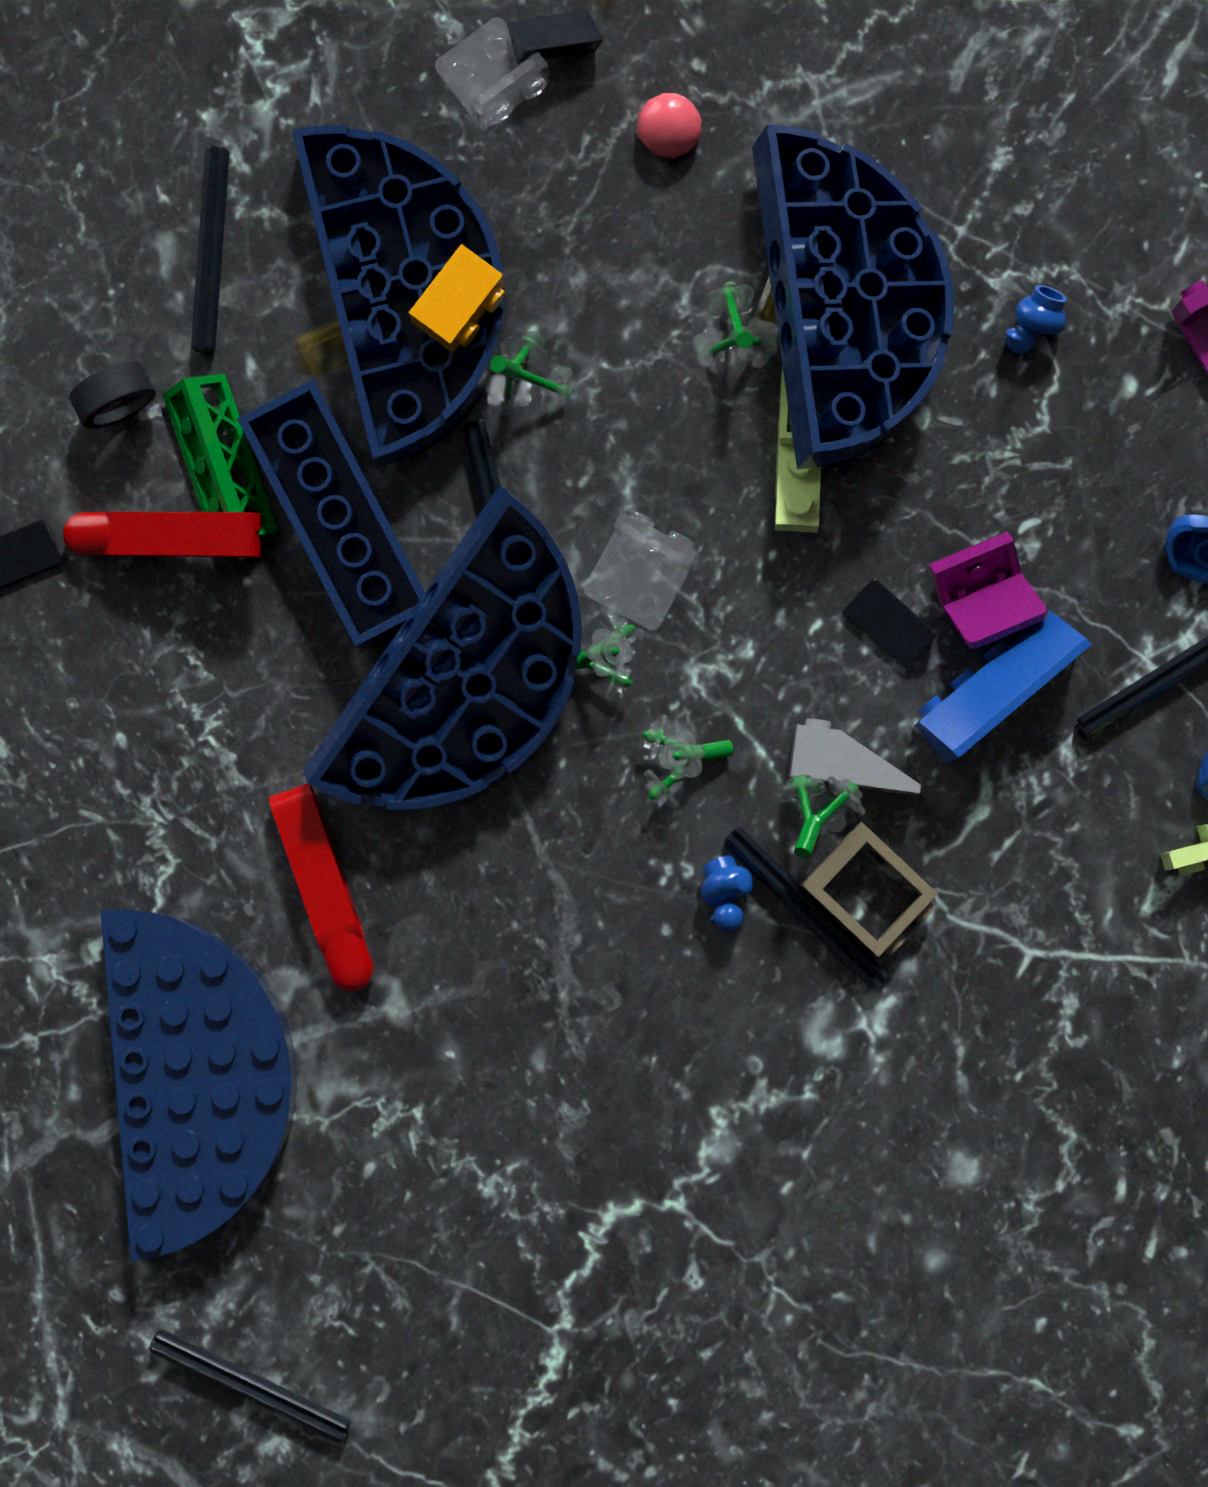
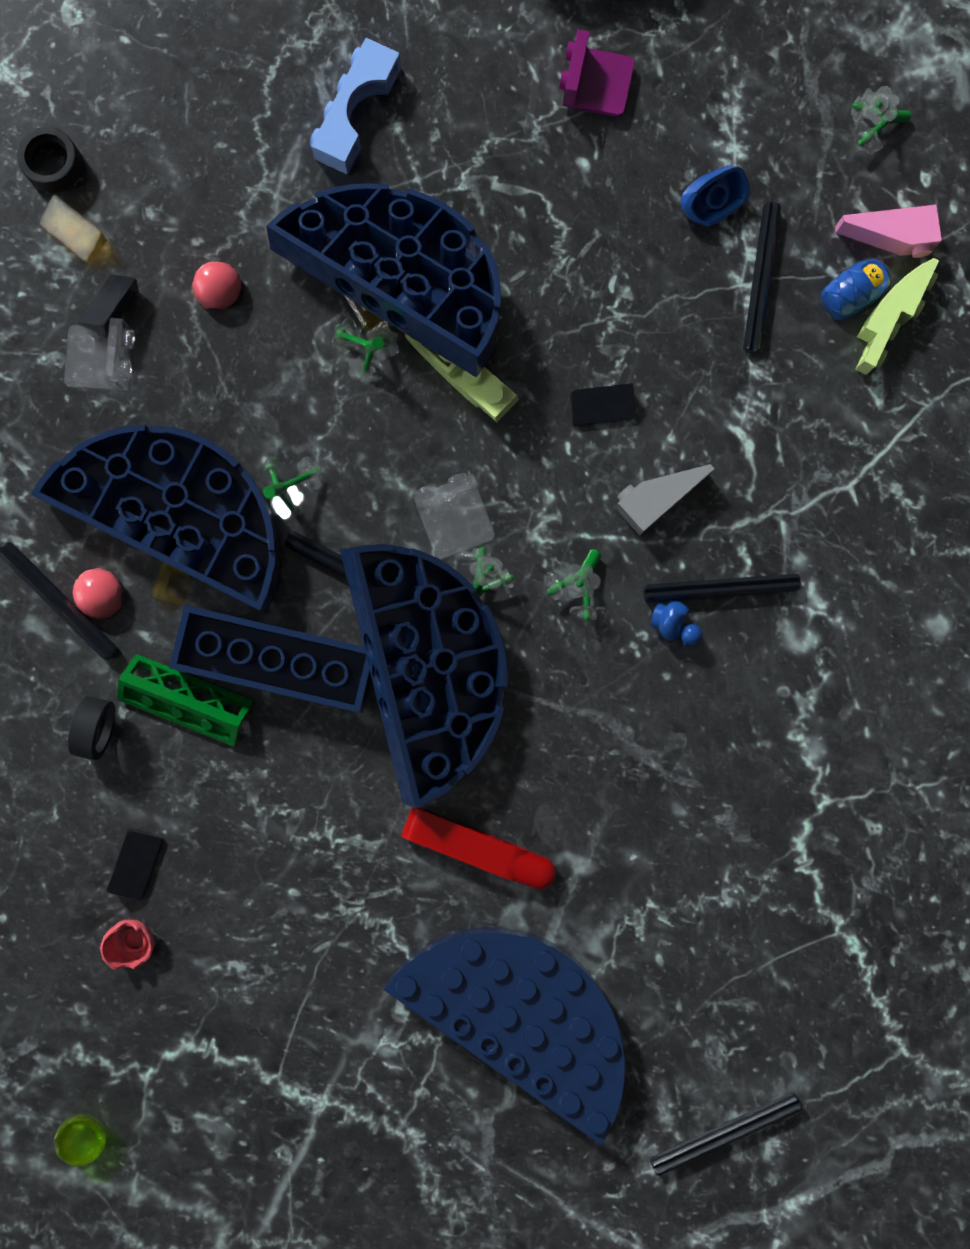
camera: 55 degrees left, 0 degrees up
red piece [63,512,261,557] -> none
light orange brick [408,244,506,353] -> none
clear plant [778,775,866,859] -> none
dark tan window [800,822,938,957] -> none
blue slope [914,611,1092,764] -> none
magenta bracket [929,531,1048,649] -> none
blue animal [1005,285,1067,354] -> none
none -> coral hair [73,568,122,620]
none -> light blue arch [310,38,401,175]

